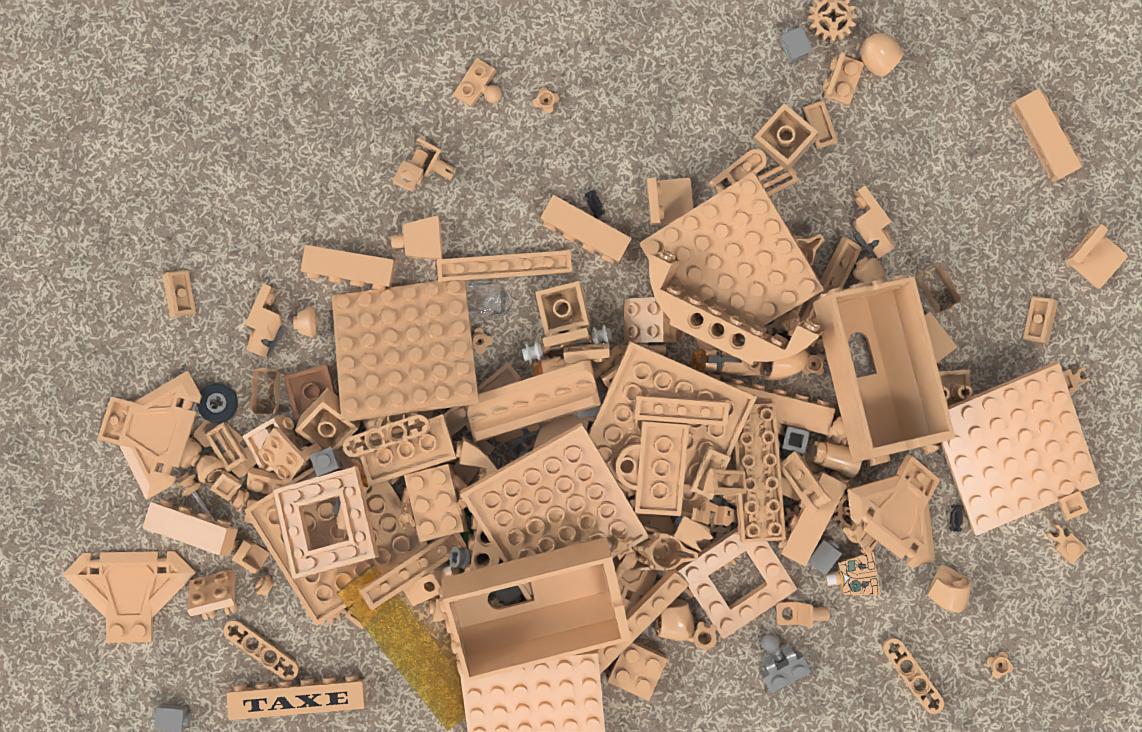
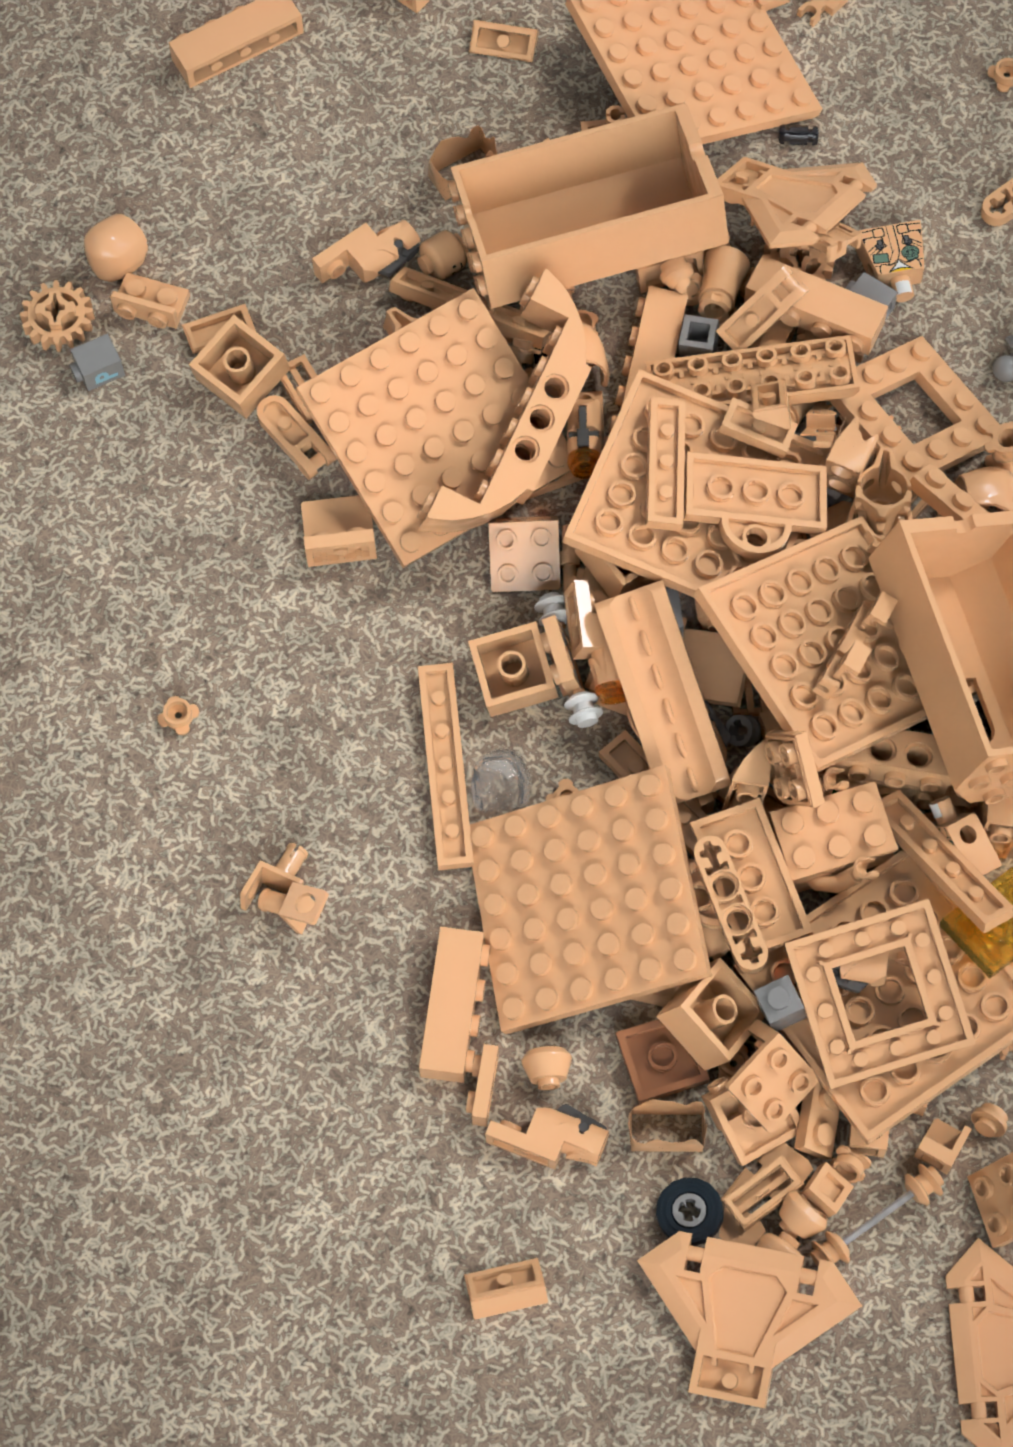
camera: 95 degrees left, 20 degrees down
light nougat brick [143,499,238,555] -> none
light nougat torso [391,216,443,260] -> none
light grey bush [449,547,470,568] -> none
light nougat plate [453,58,502,108] -> none
light nougat brick [540,195,632,265] -> none
black piece [585,190,605,218] -> none
light nougat bracket [776,602,830,628] -> none
light nougat piece [927,565,972,613] -> none
none -> light nougat plate [466,1044,499,1127]
none -> light nougat tile [764,729,825,808]
none -> light nougat piece [812,591,898,701]

